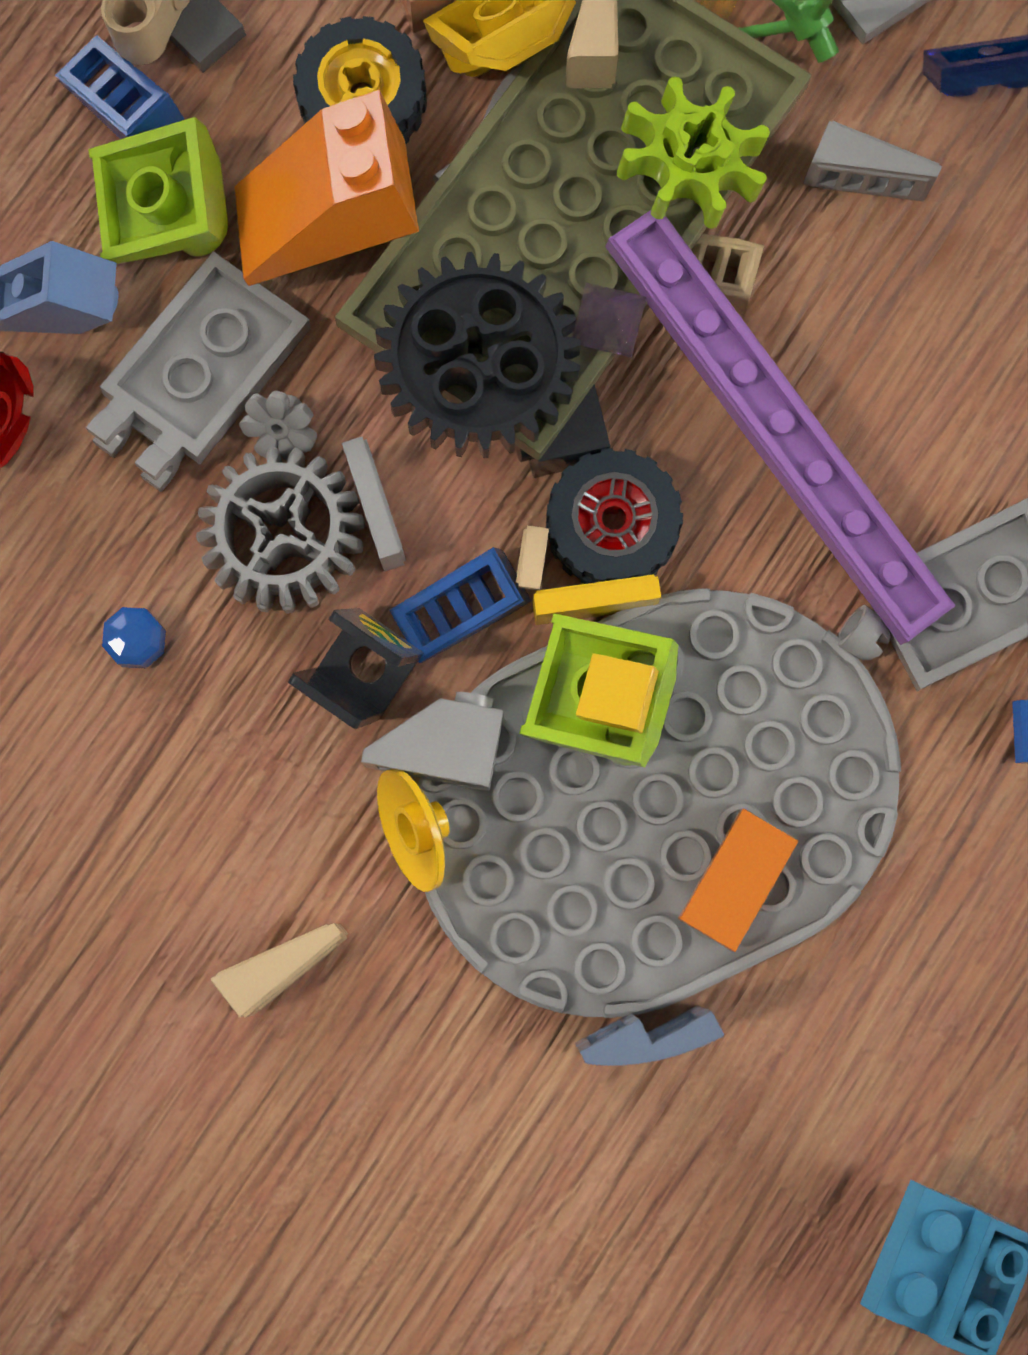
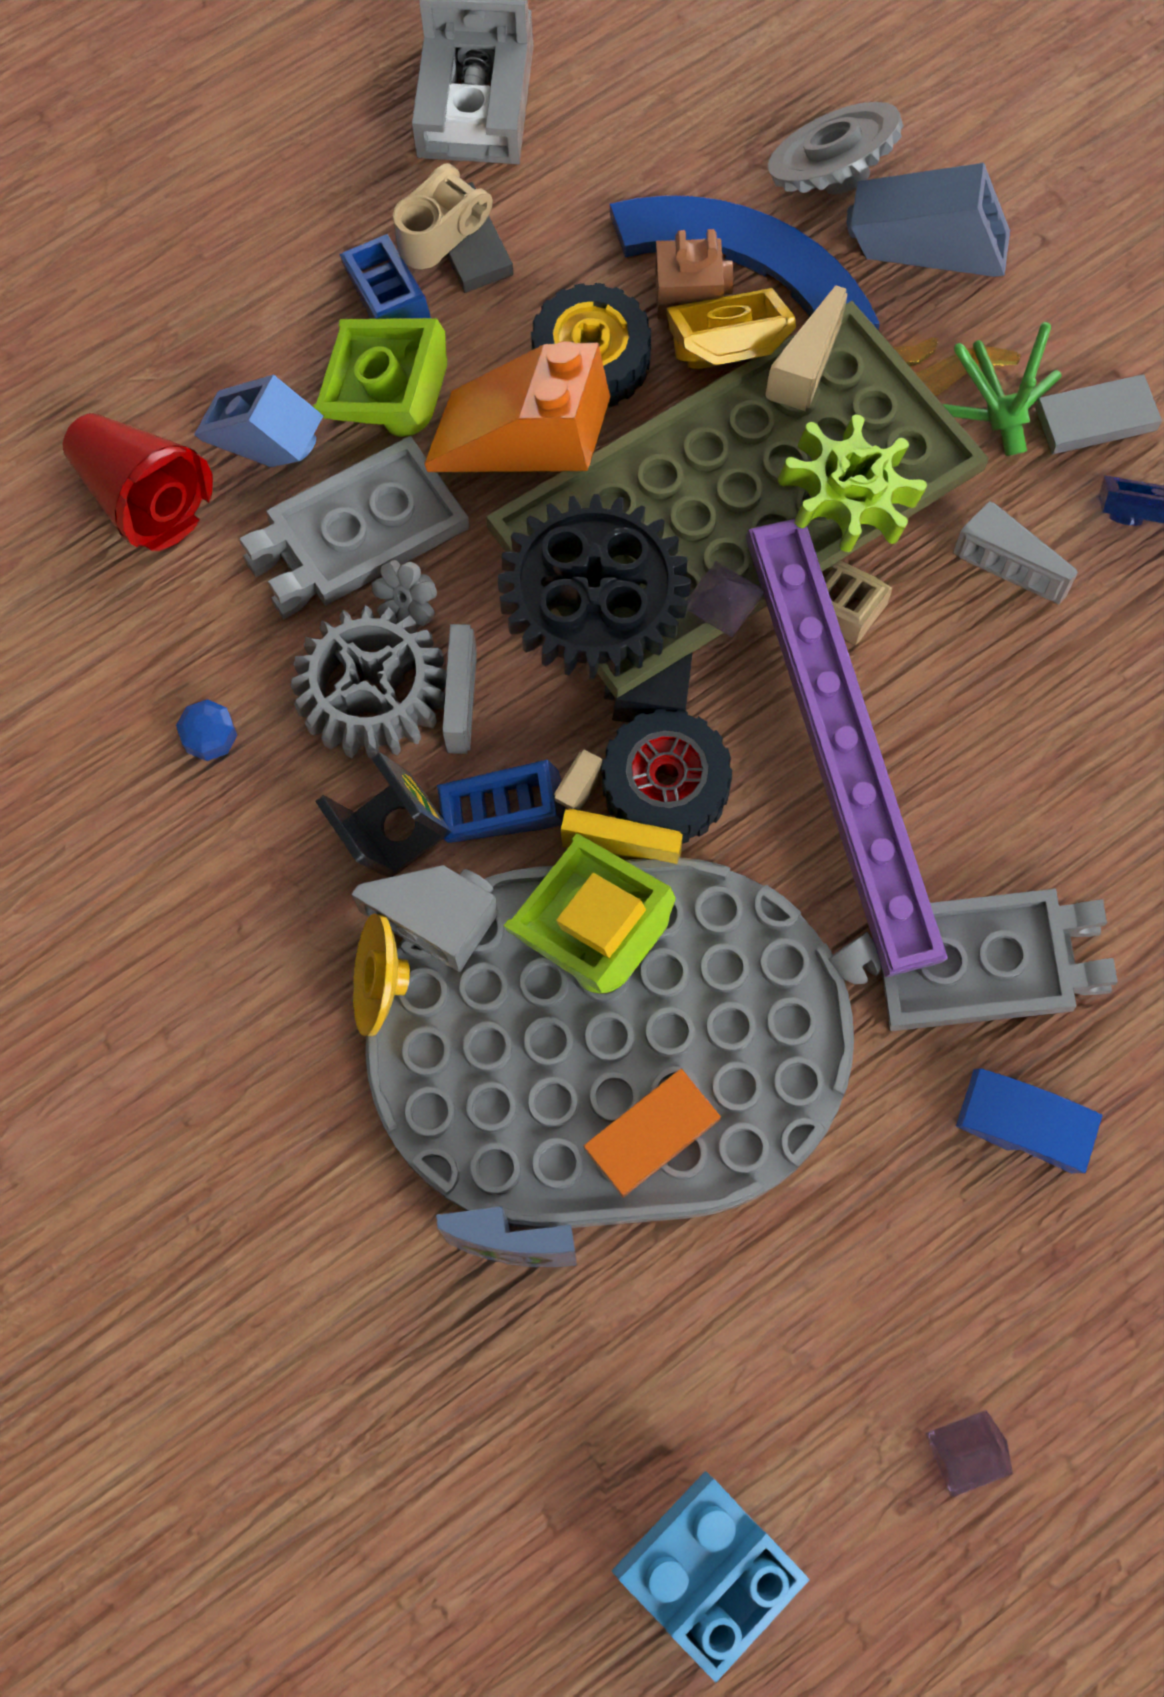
camera: 25 degrees right, 10 degrees down
tan slope [211,923,348,1018] -> none

